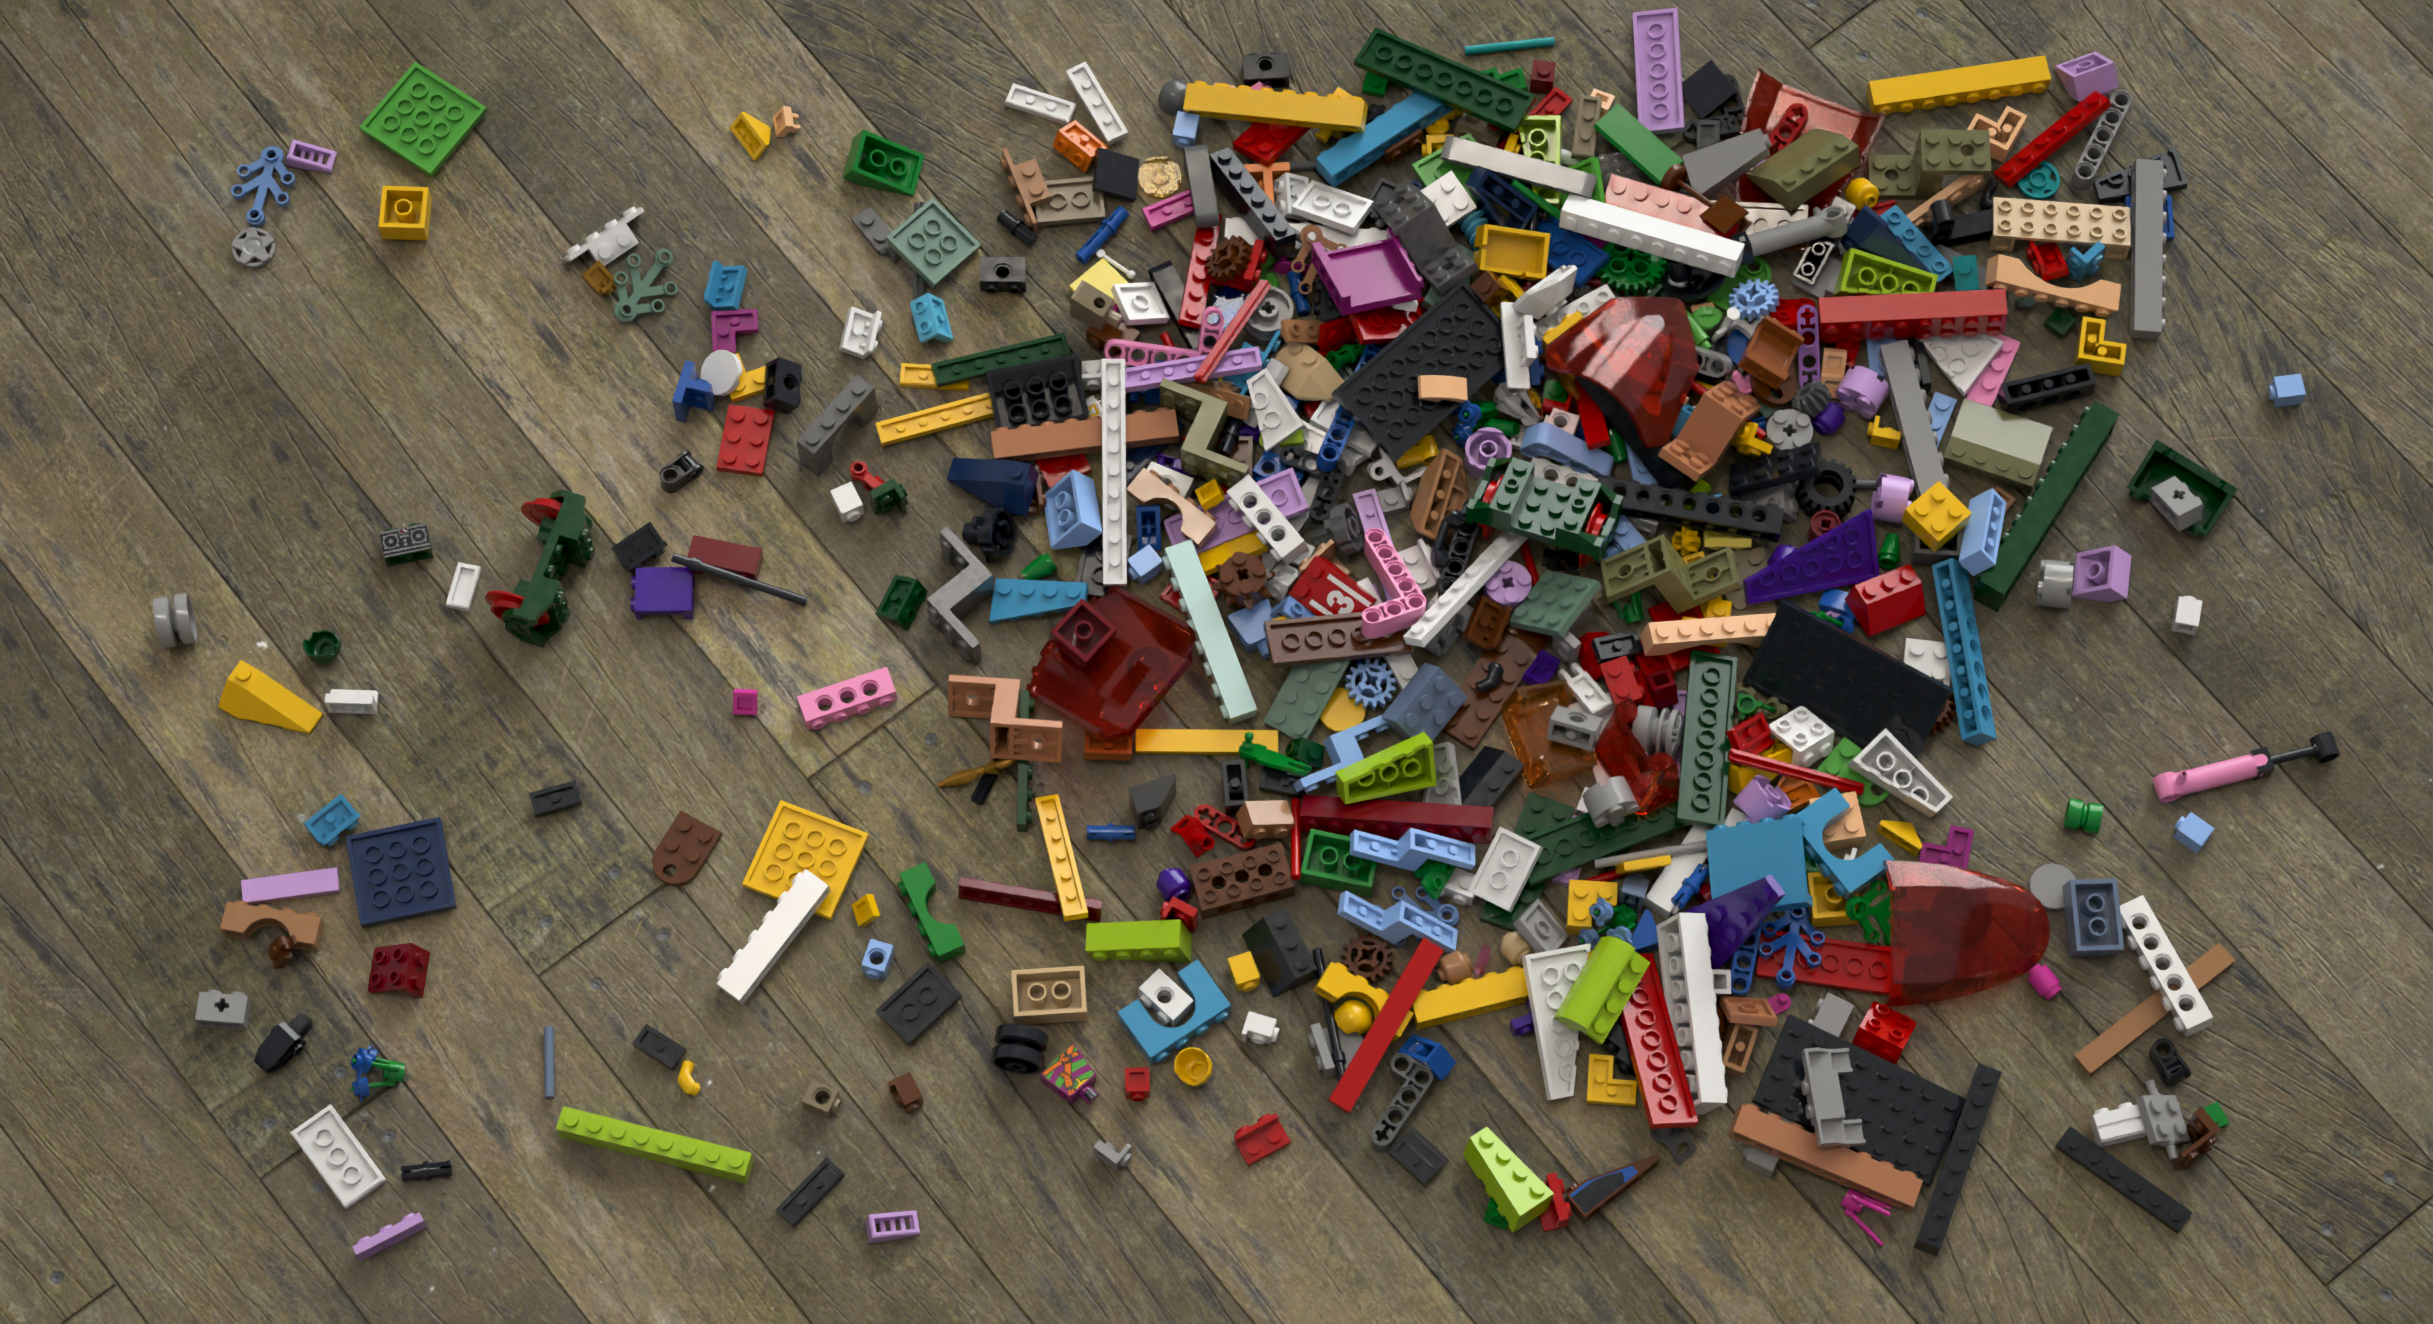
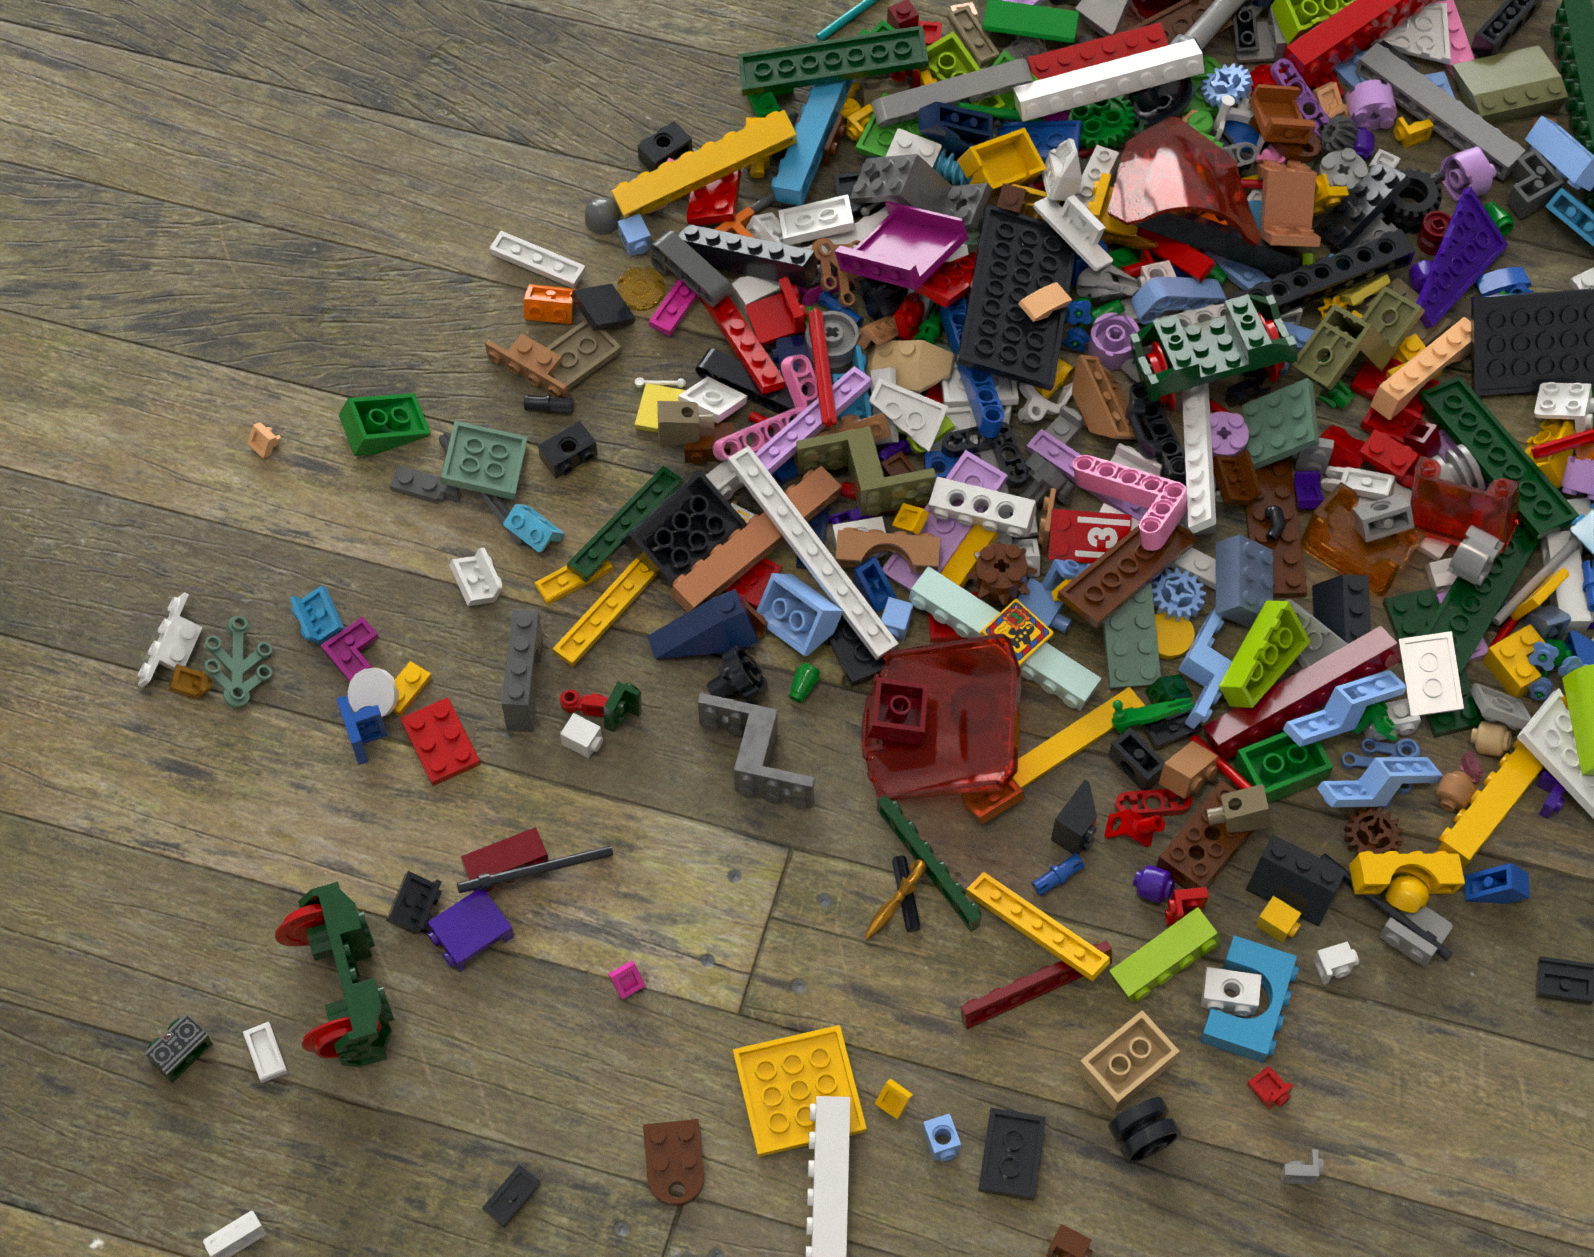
camera: 35 degrees left, 5 degrees down
dark green hair [303,630,342,664] -> none
black piece [660,450,704,494] -> none
yellow slope [729,112,771,161] -> none
black brick [763,357,802,414] -> none
bright pink brick [797,667,897,730] -> none
dark green bracket [875,575,927,630] -> none
green arch [897,862,966,964] -> none
nougat bracket [948,675,1063,763] -> none
dark azure wing [989,578,1089,625] -> none
white tile [1005,83,1076,125] -> none
torso [1040,1044,1099,1105] -> none
blue pin [1075,206,1130,265] -> none
yellow hair [1174,1047,1213,1087] -> none
reddish brown gear [1205,235,1253,283] -> none
black pin [1216,416,1244,458] -> none
red bracket [1234,1113,1291,1167] -> none
red tile [1328,937,1444,1114] -> none
dark grey beam [1370,1053,1433,1153] -> none
black plate [1591,630,1643,663] -> none
reddish brown piece [1661,164,1749,234] -> none
red plate [1726,712,1776,755] -> none
plant [1732,685,1788,726] -> none
red slope [1844,564,1926,638] -> none
yellow brick [1902,481,1972,553] -> none
none -> tile [980,599,1054,669]
none -> dark tan torso [1206,784,1270,833]
none -> white tile [1368,148,1401,171]

